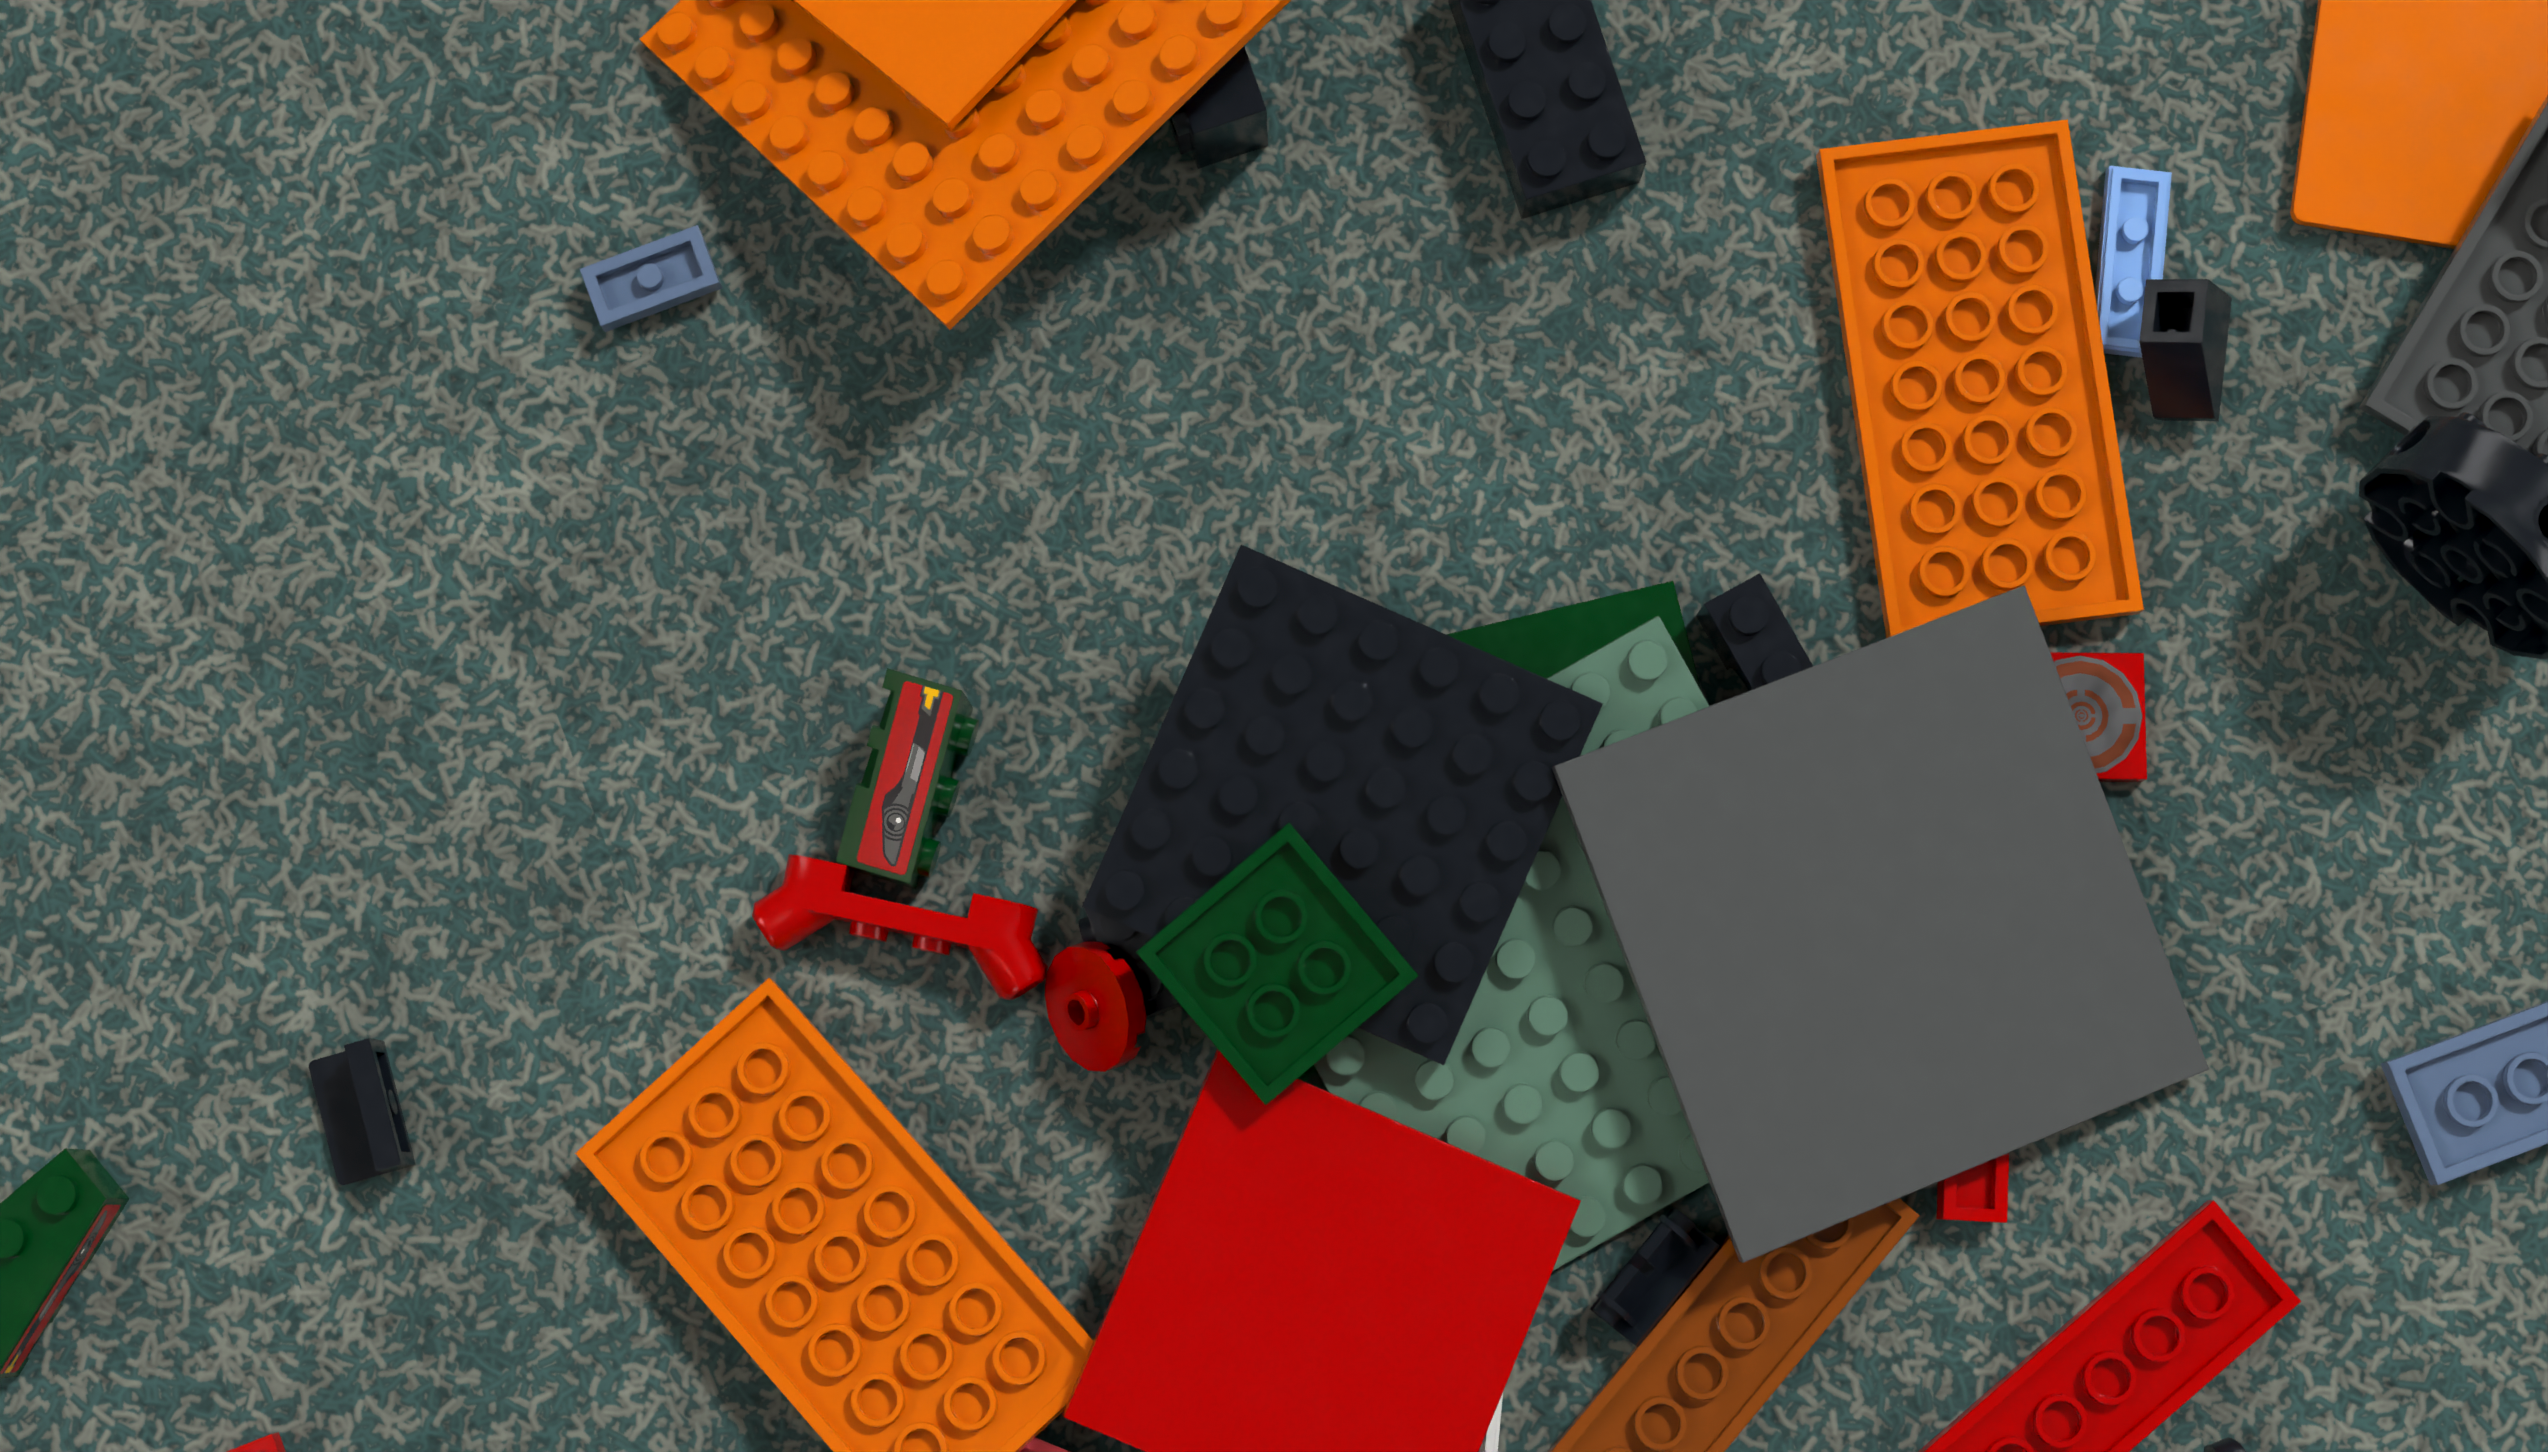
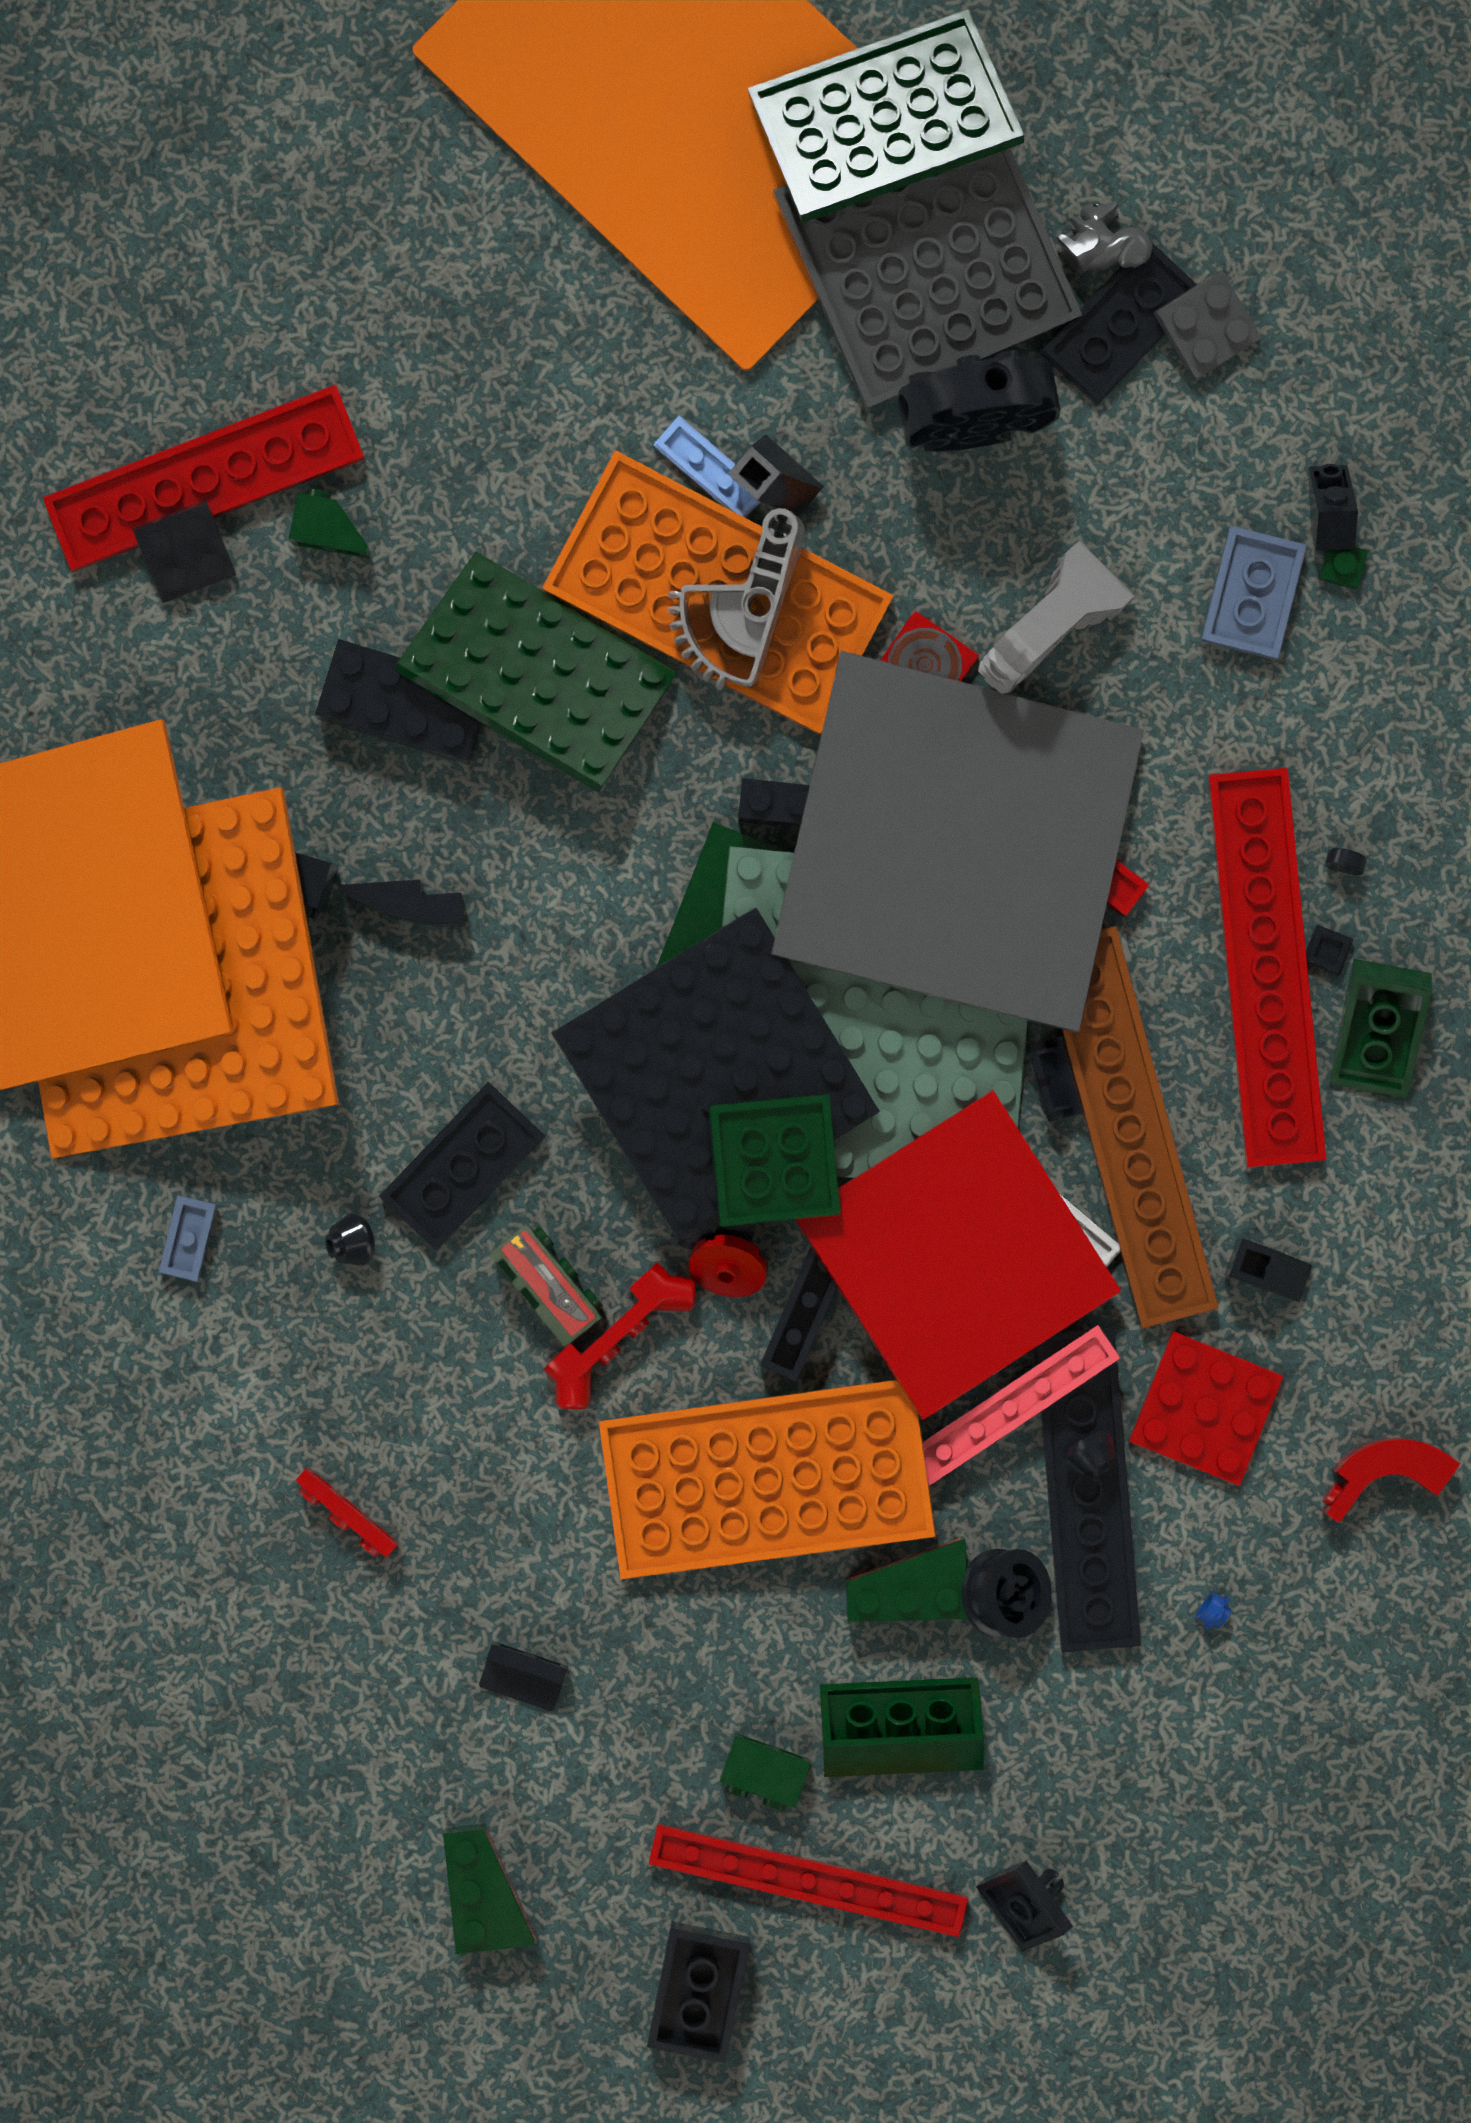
camera: 60 degrees left, 5 degrees up
none -> red plate [295,1467,399,1558]
none -> black cone [325,1213,375,1266]
none -> black slope [341,879,465,927]
none -> black plate [379,1082,546,1251]
none -> dark green plate [395,551,677,793]
none -> light grey arm [668,508,806,690]
none -> black brick [760,1246,837,1381]
none -> light grey arm [978,541,1135,694]

